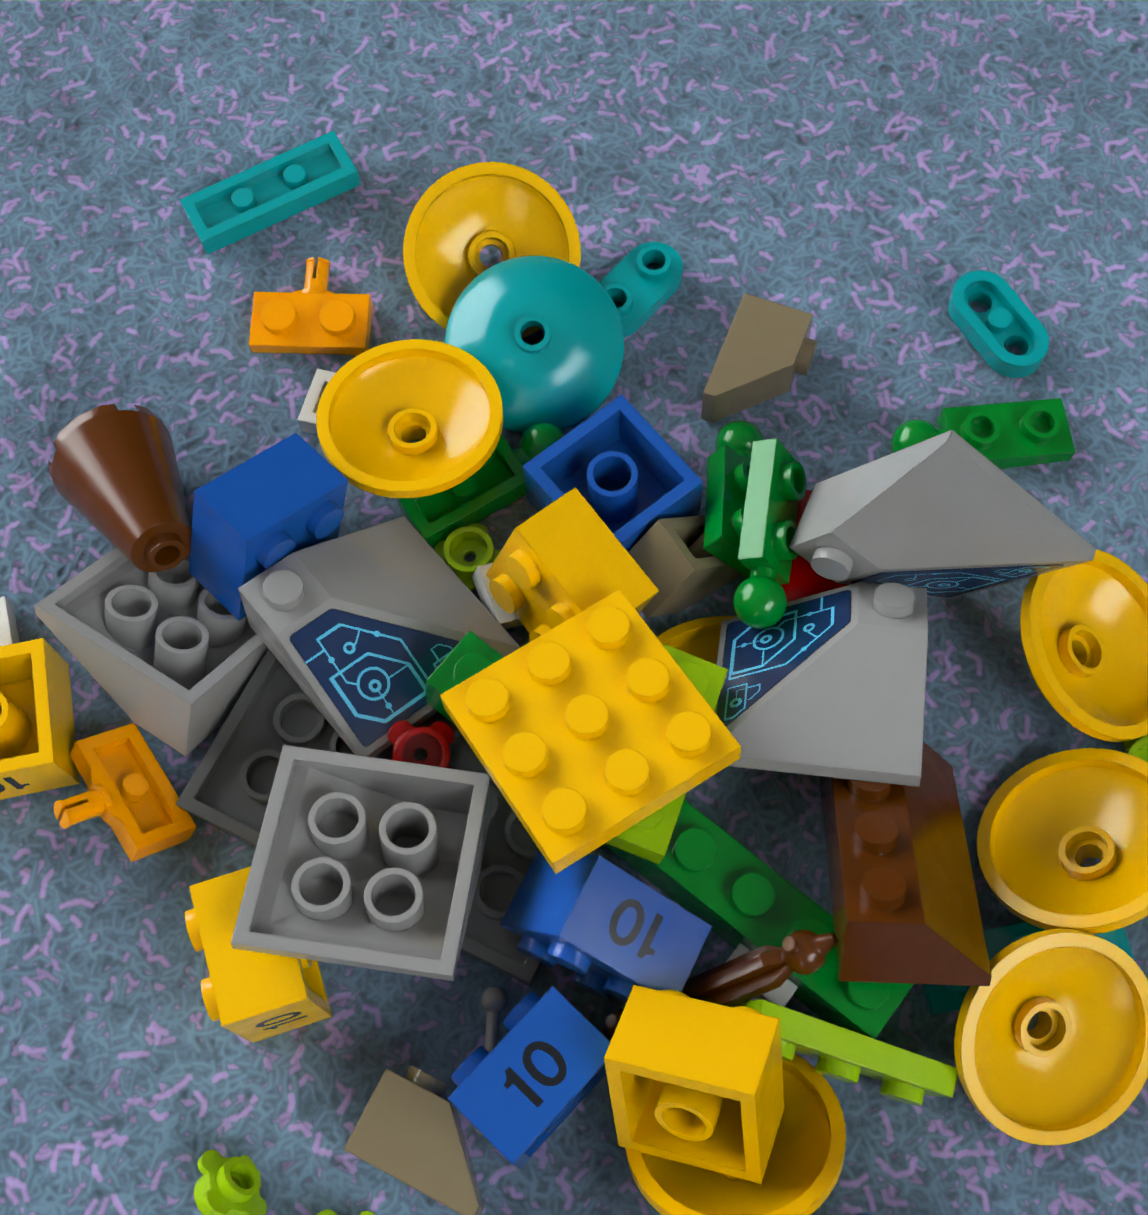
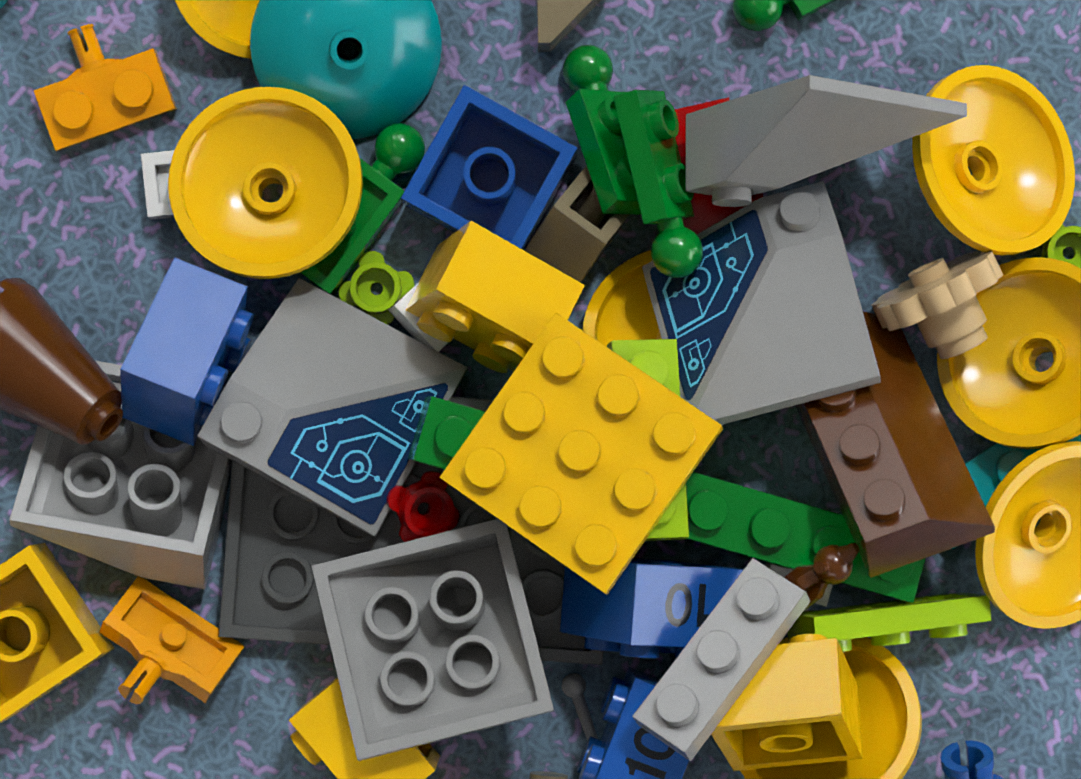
camera: 25 degrees left, 20 degrees up
none -> light grey plate [632,558,810,761]
none -> tan plant [872,251,1003,359]

